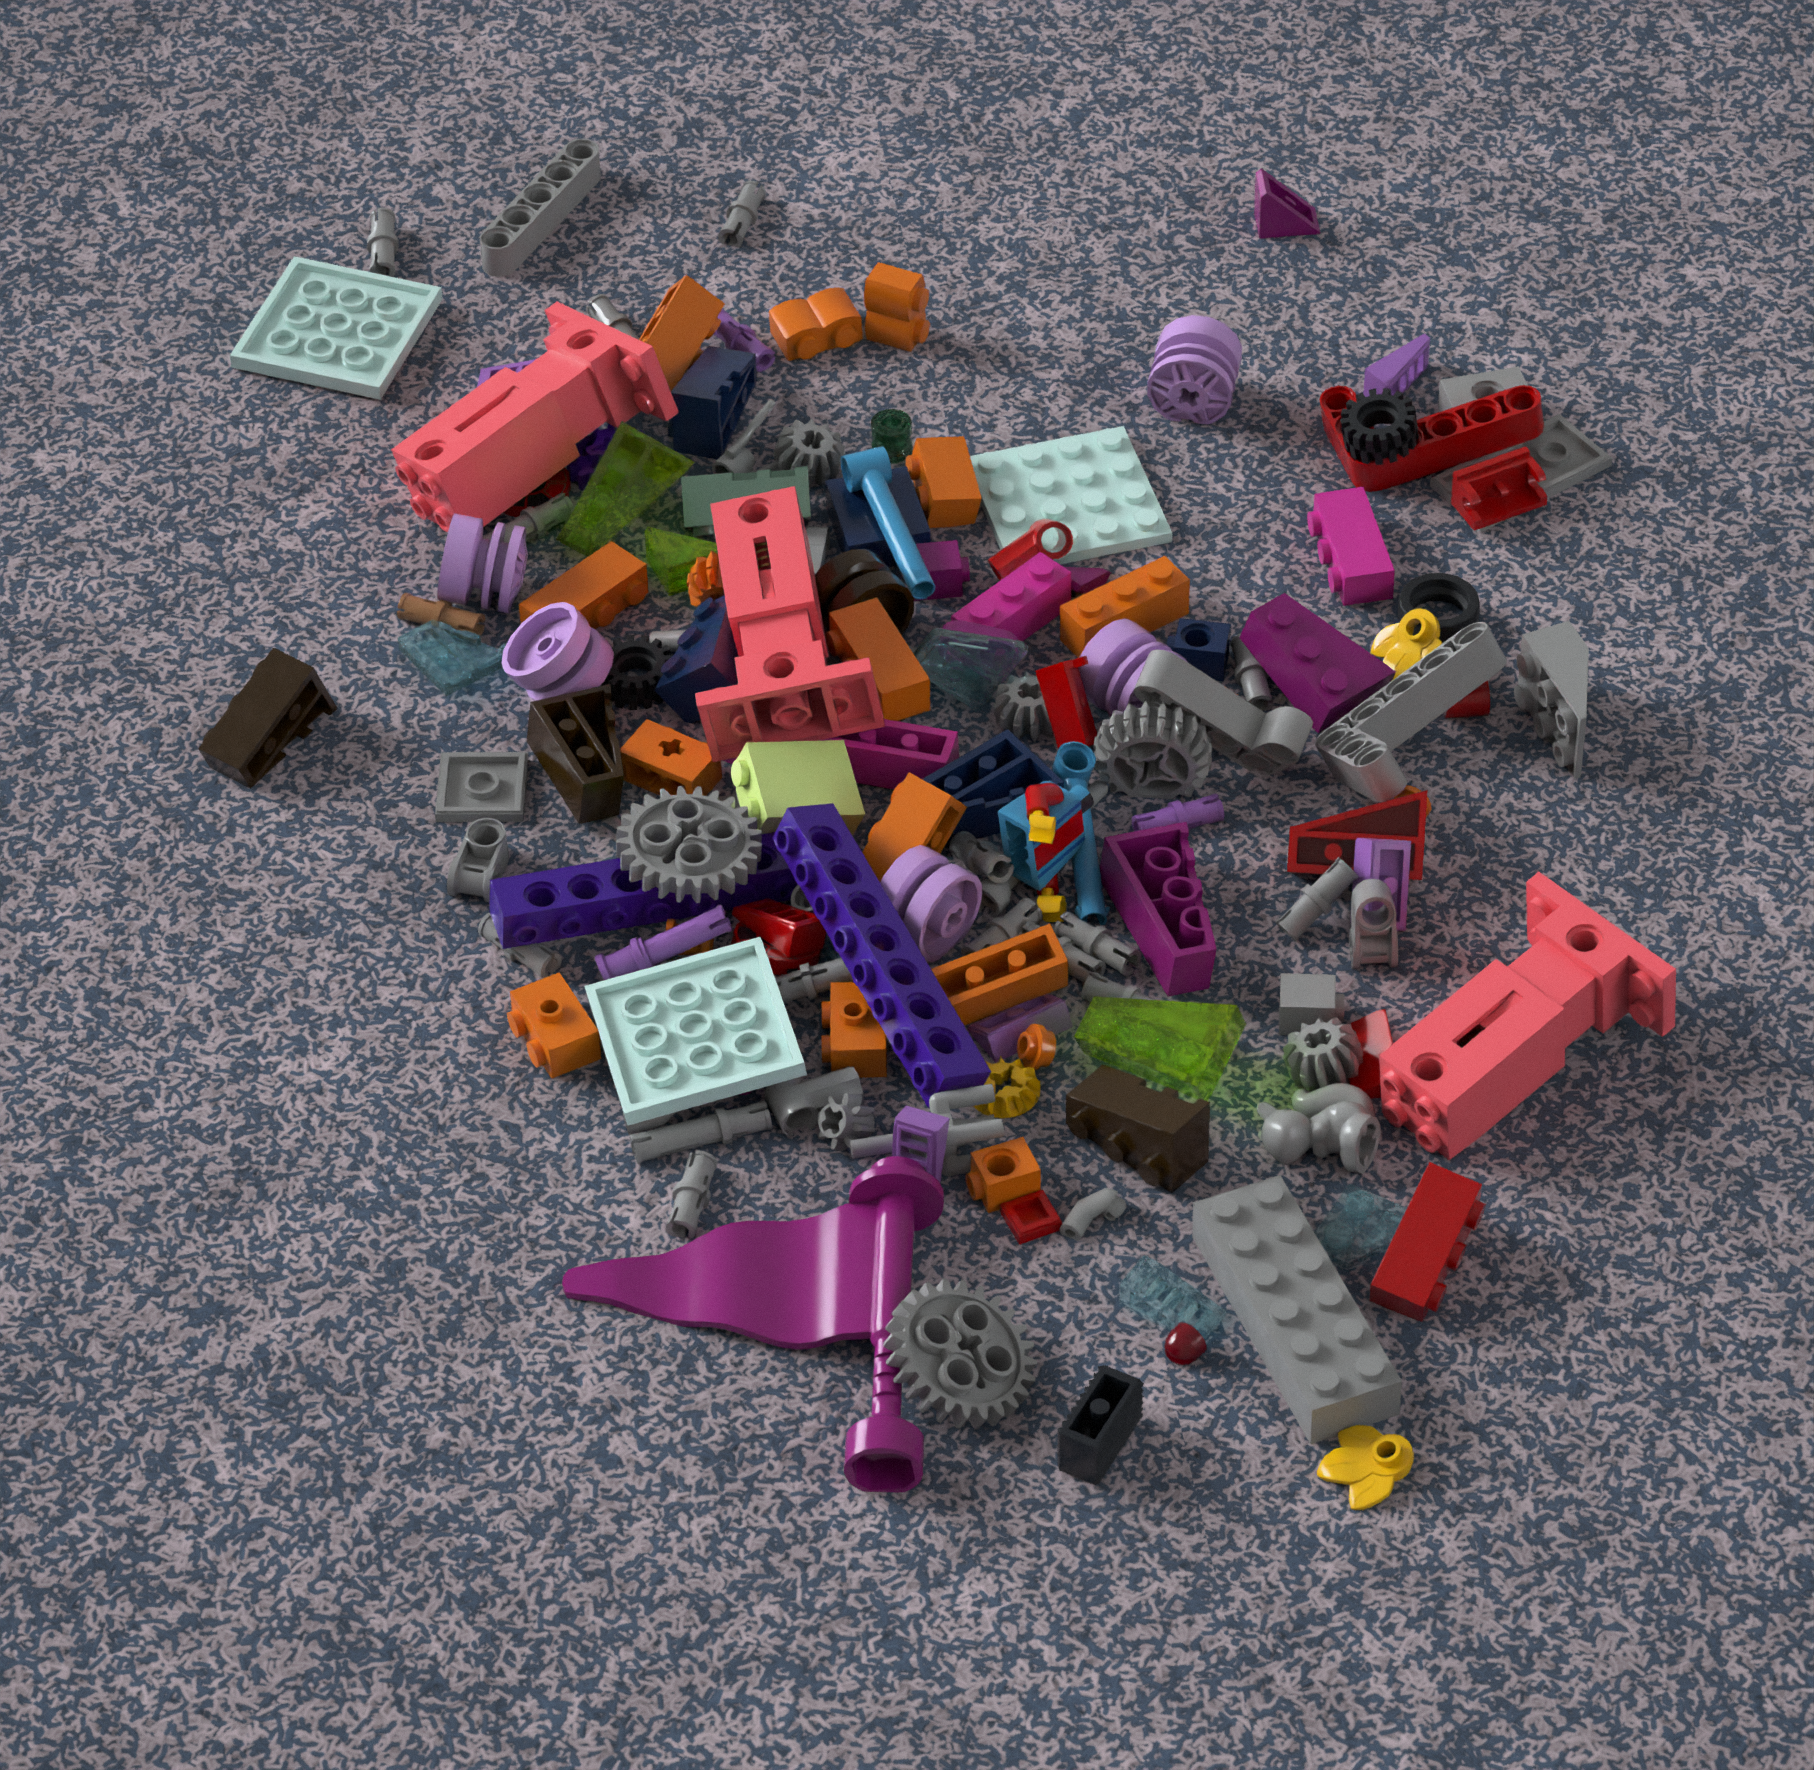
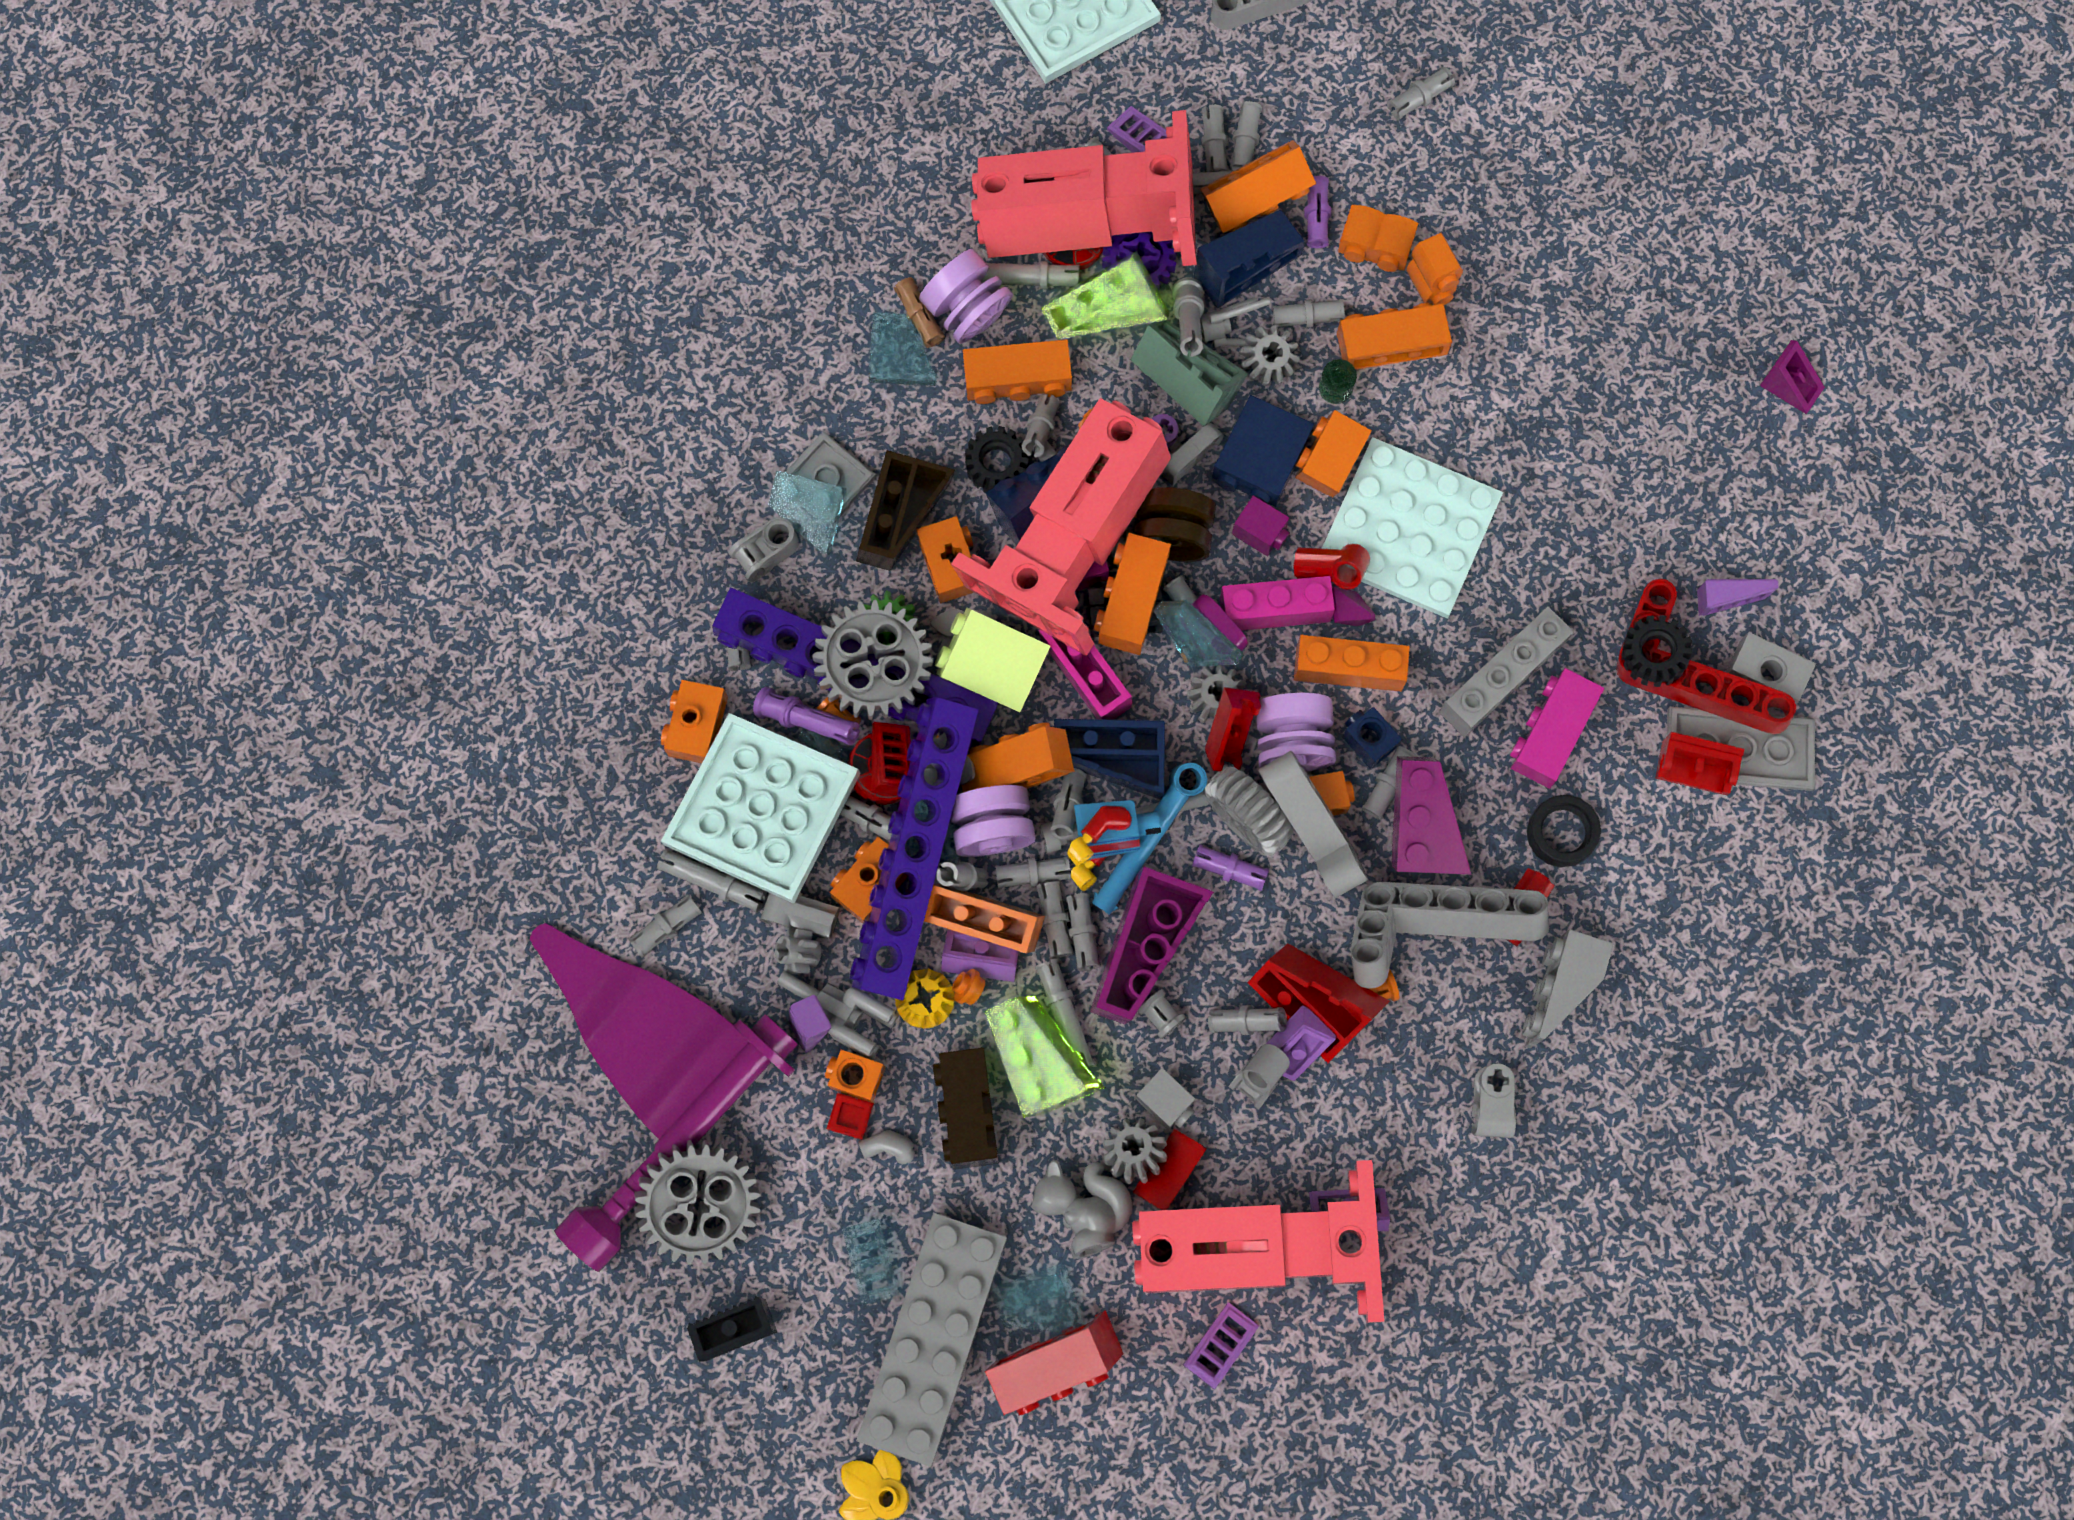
camera: 40 degrees right, 30 degrees up
dark brown wedge [198,647,338,789] -> none
lavender wheel [502,602,614,701] -> none
clear neon green slope [644,526,718,596] -> none
dark azure piece [841,446,935,600] -> none
lavender wheel [1147,315,1242,424] -> none
dark red hinge [1164,1322,1207,1365] -> none
yellow plate [1370,608,1443,680] -> none
none -> clear light blue wing [768,471,847,555]
none -> light grey axle [936,862,988,891]
none -> light grey pin [1022,394,1060,457]
none -> light grey bush [1138,989,1187,1039]
none -> light grey pin [1172,277,1204,357]
none -> medium lavender slope [1183,1302,1259,1389]
none -> light grey pin [1273,299,1345,328]
none -> orange brick [1337,303,1452,371]
none -> light grey brick [1439,607,1574,738]
none -> light grey piece [1472,1063,1516,1138]

